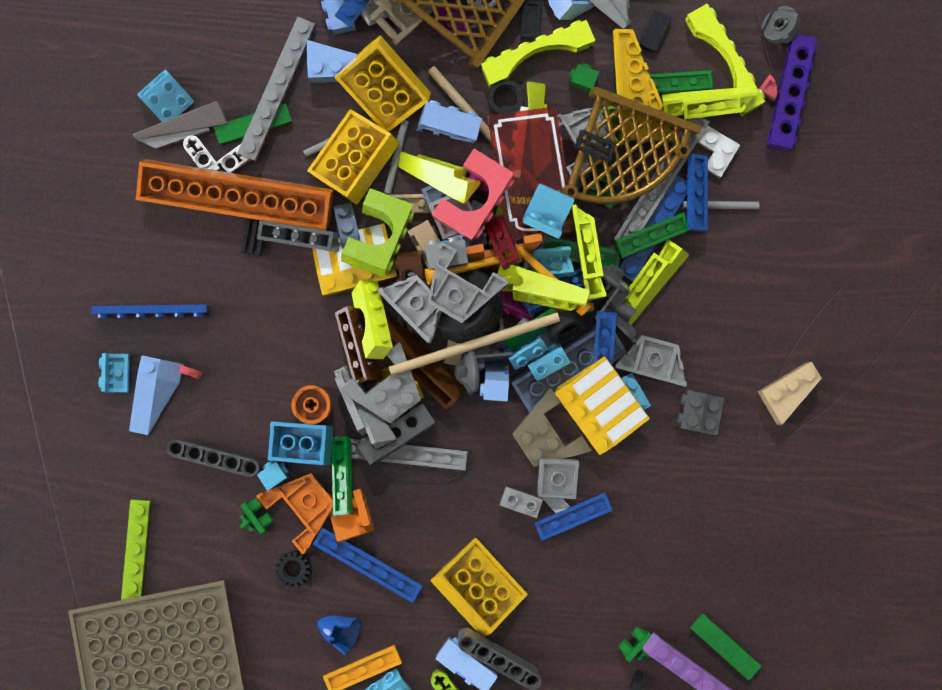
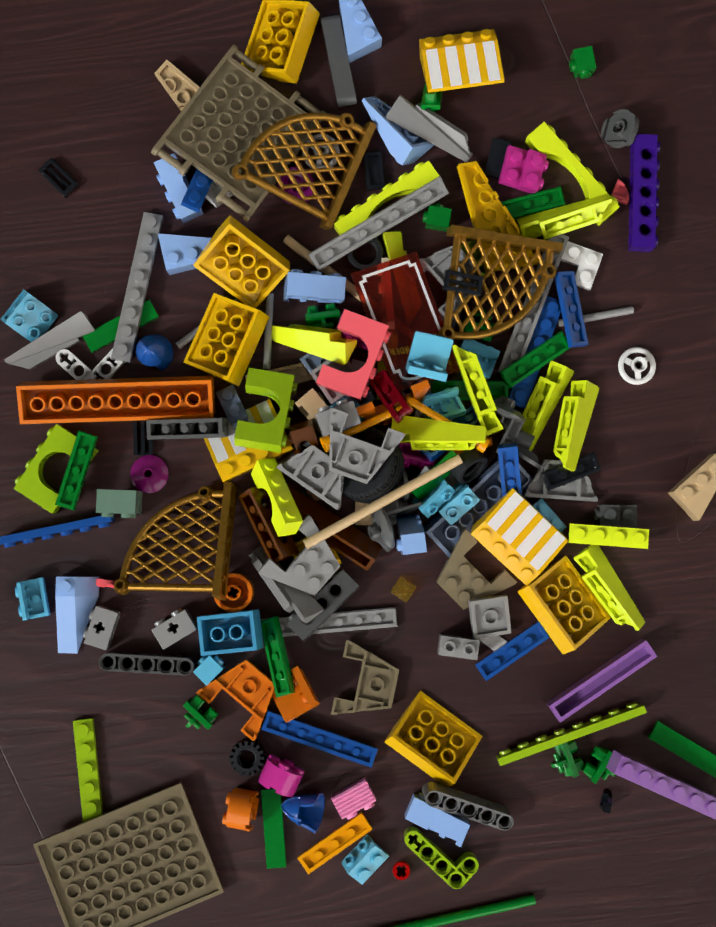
camera: 15 degrees left, 0 degrees up
none -> lime arch [13,424,99,514]
none -> green tile [55,430,98,510]
none -> light grey brick [83,605,121,650]
none -> sand green brick [96,489,143,518]
none -> pearl gold piece [114,482,237,600]
none -> magenta dish [130,455,169,493]
none -> blue helmet [135,334,174,371]
none -> light grey brick [152,608,198,650]
none -> orange brick [222,787,259,832]
none -> dark pink brick [258,754,305,797]
none -> green tile [261,788,287,869]
none -> green hips [305,303,340,329]
none -> light grey tile [308,176,449,271]
none -> dark tan wing [331,639,399,715]
none -> bright pink brick [331,777,376,820]
none -> clear yellow tile [390,576,417,603]
none -> medium azure bracket [454,340,500,379]
none -> lime plate [496,702,647,766]
none -> dark pink plate [498,145,549,194]
none -> yellow slope [517,555,611,654]
none -> black tile [540,452,601,491]
none -> medium lavender brick [546,638,657,722]
none -> green hips [550,741,585,778]
none -> neon yellow wedge [553,380,599,471]
none -> neon yellow arch [568,523,649,549]
none -> neon yellow wedge [573,545,645,631]
none -> white piece [618,347,656,385]

